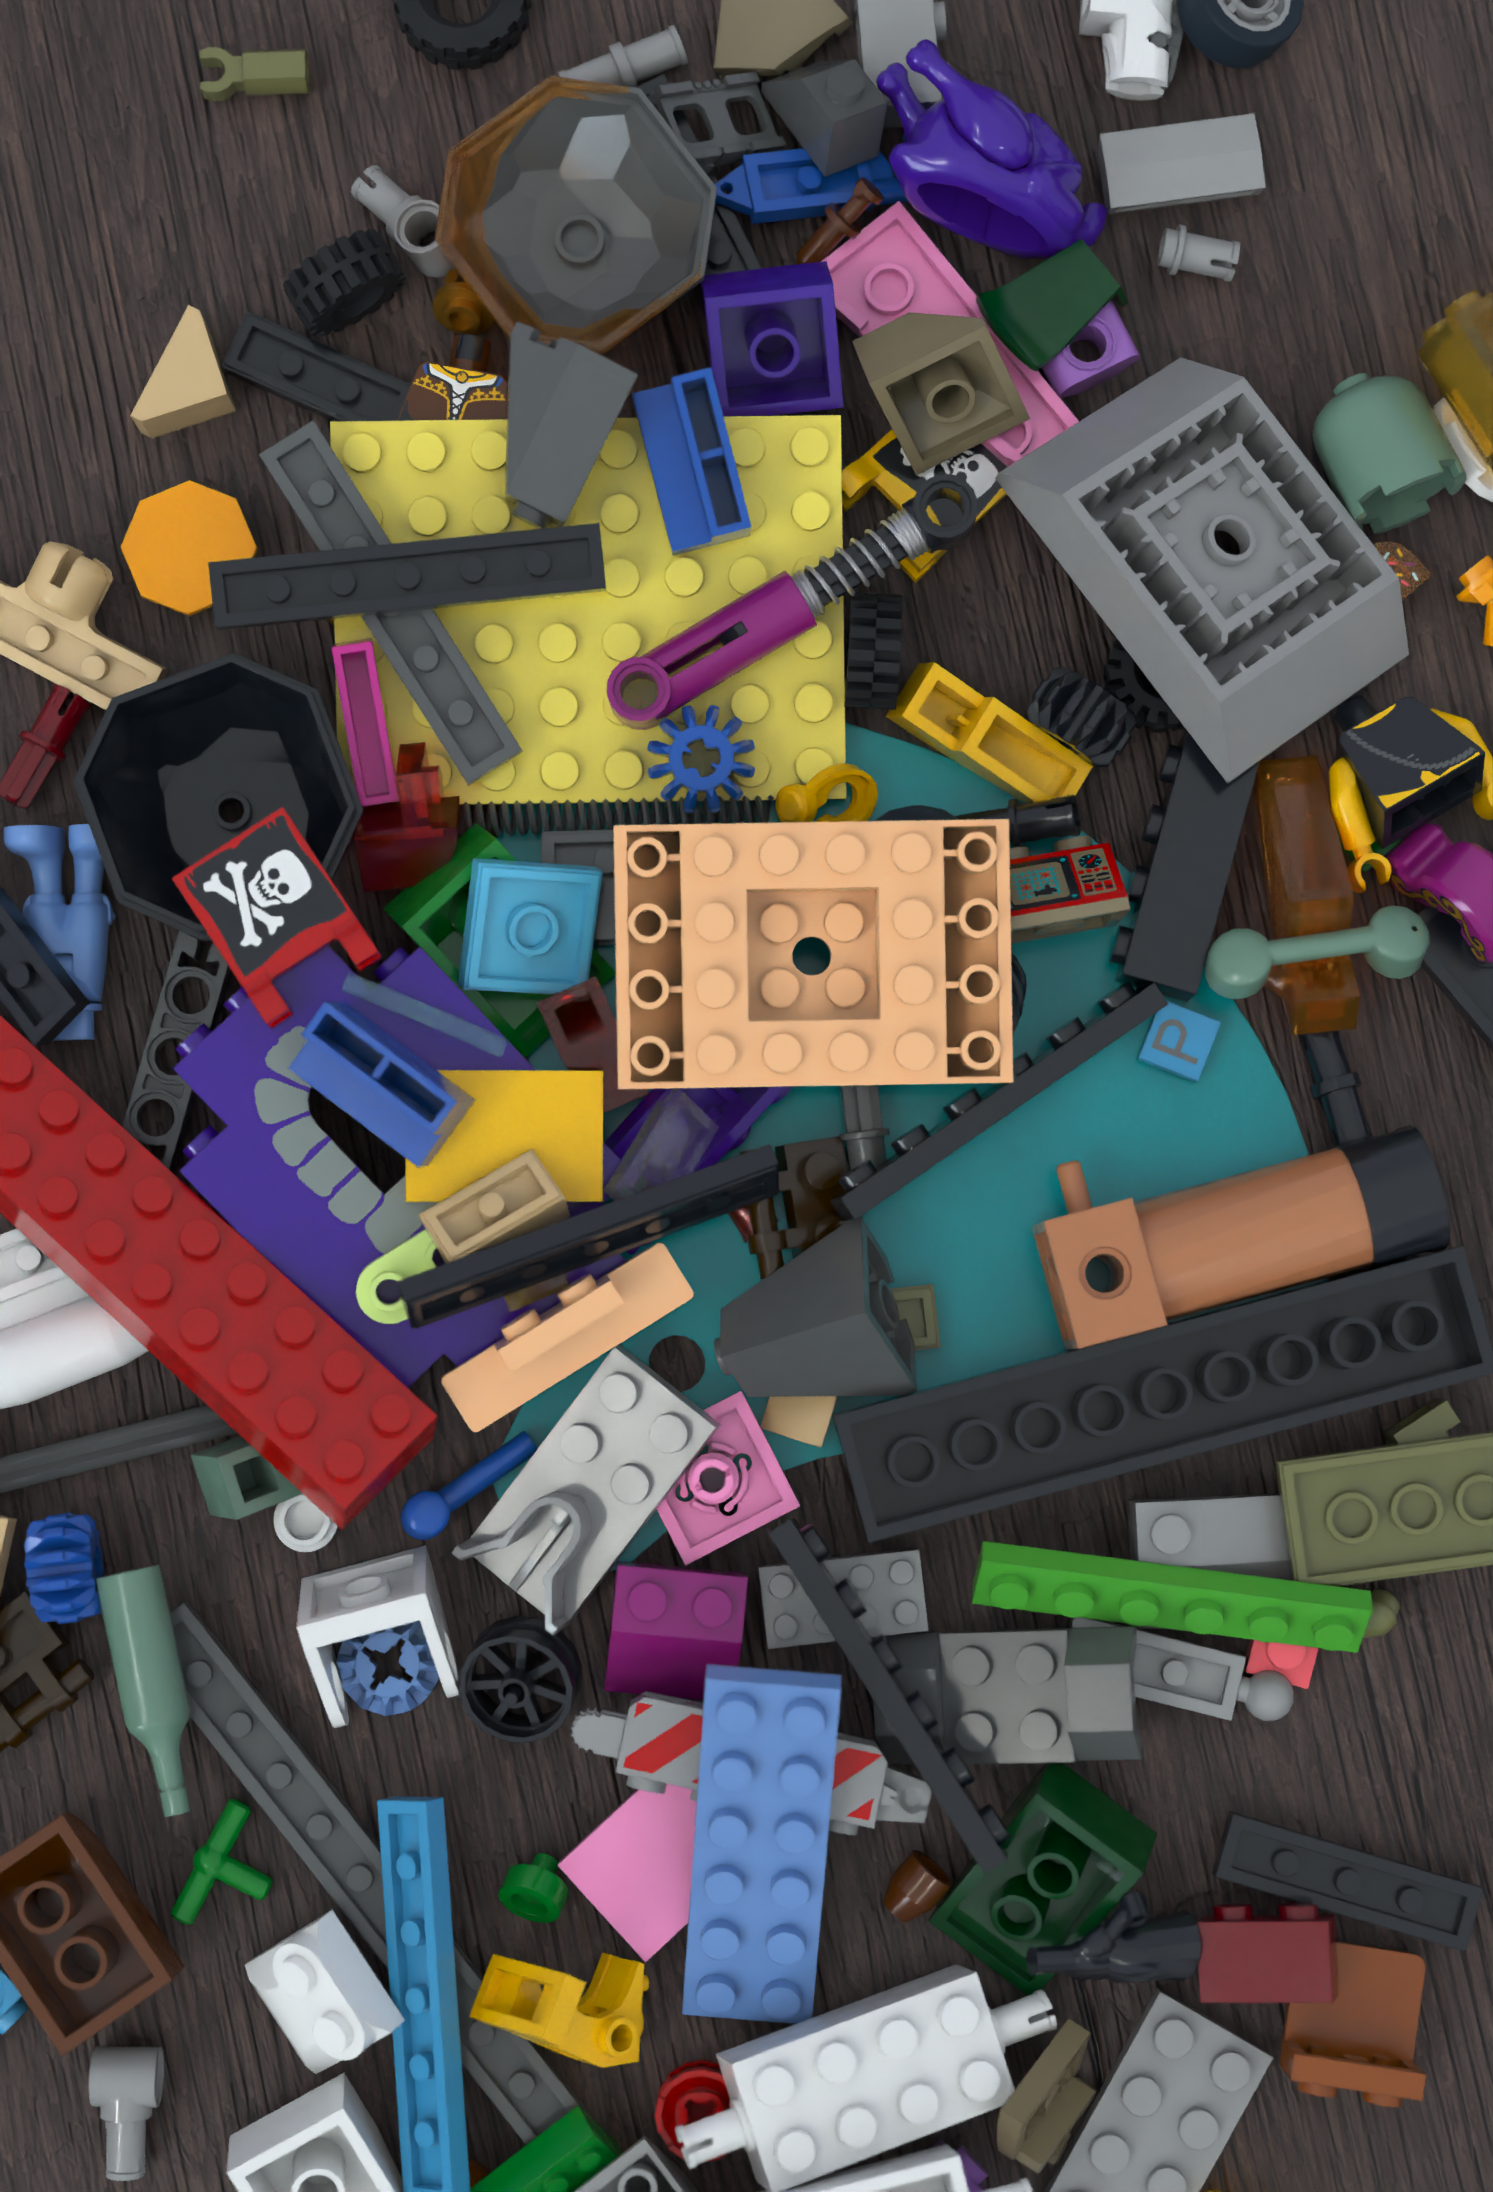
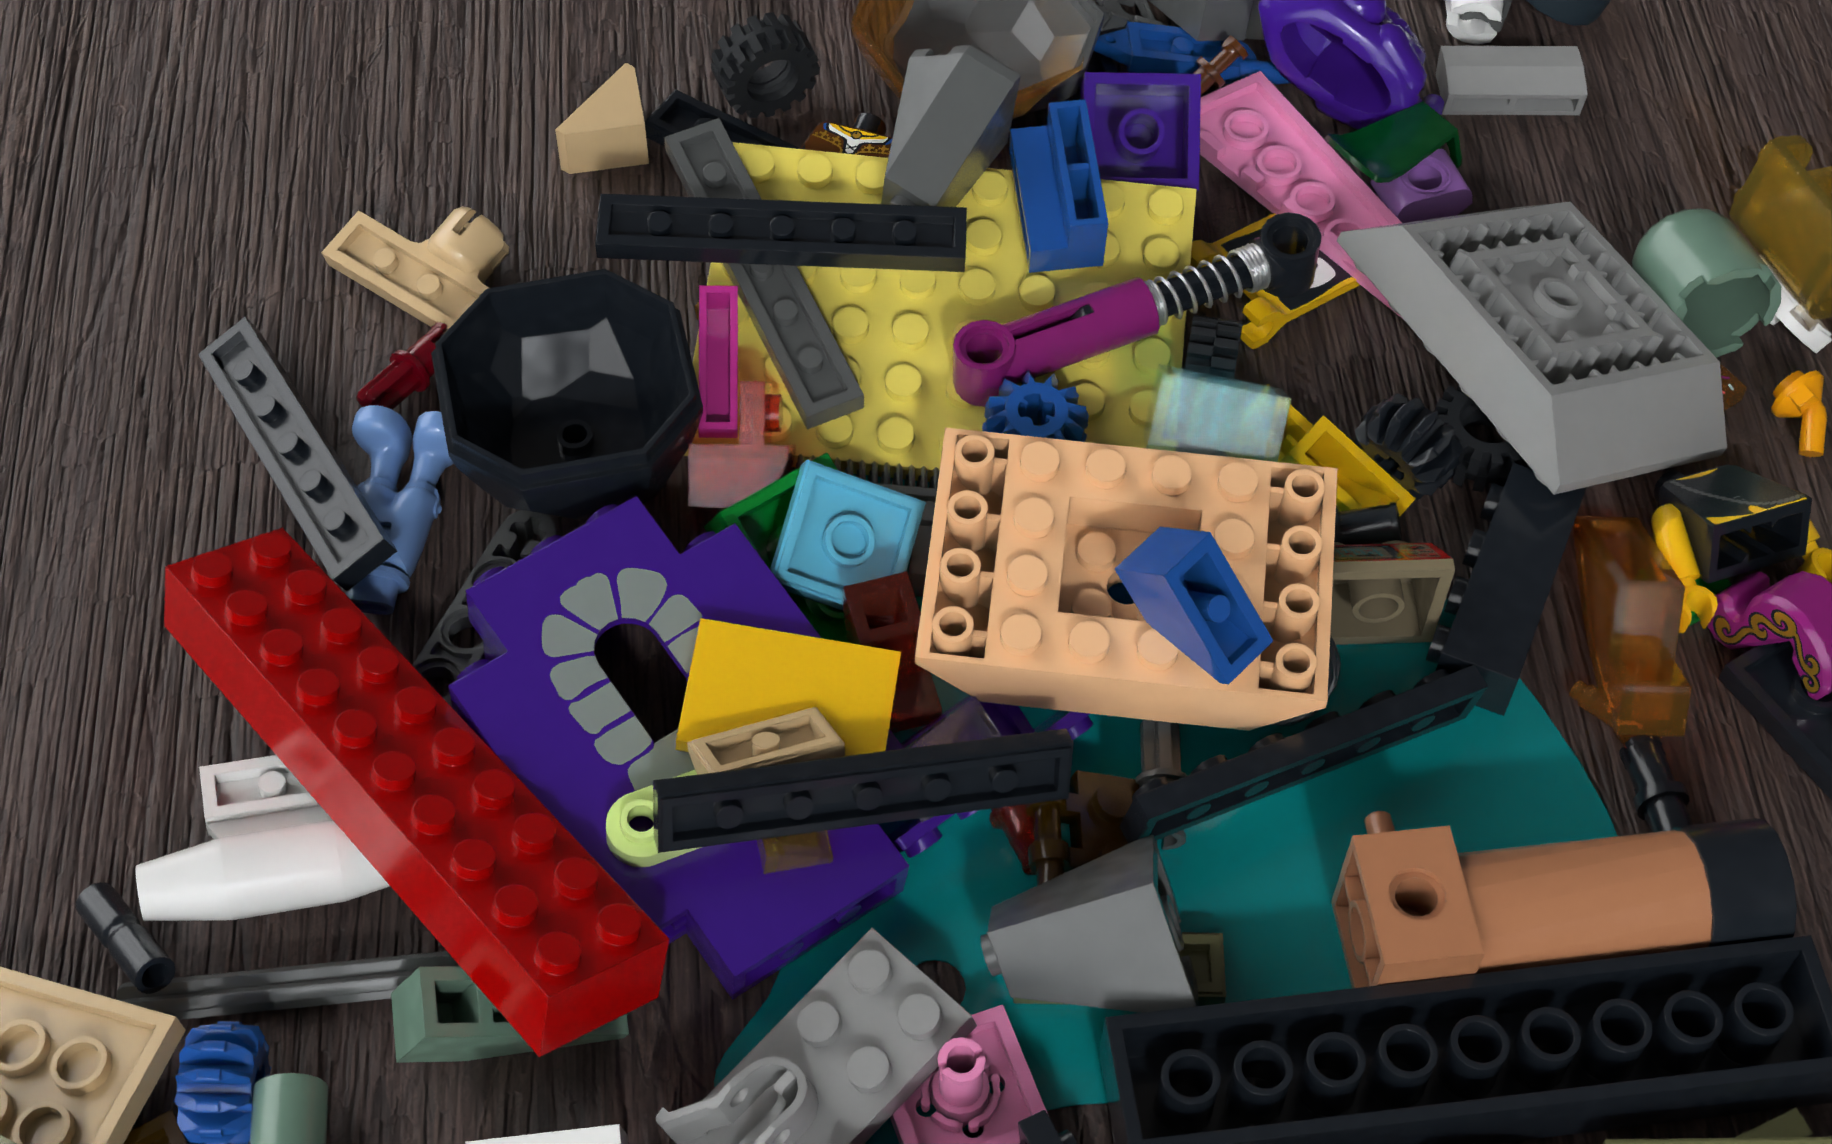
camera: 10 degrees right, 30 degrees down
light orange piece [121,480,258,616] -> none
flag [172,807,382,1029] -> none
white plate [274,1494,338,1552] -> none
blue piece [288,1001,475,1167] -> none
clear light blue piece [341,972,509,1058] -> none
light grey pin [351,165,465,278] -> none
blue piece [401,1431,537,1540] -> none
pearl gold plate [432,269,496,335] -> none
light nougat bracket [441,1242,694,1432] -> none
tan slope [760,1396,837,1448] -> none
dark tan slope [852,312,1030,475] -> none
dark azure tile [1136,1001,1221,1083] -> none
light grey pin [1157,224,1240,282] -> none
sand green piece [1205,905,1430,999] -> none
none -> blue slope [1115,526,1273,685]
none -> clear light blue brick [1144,364,1291,462]

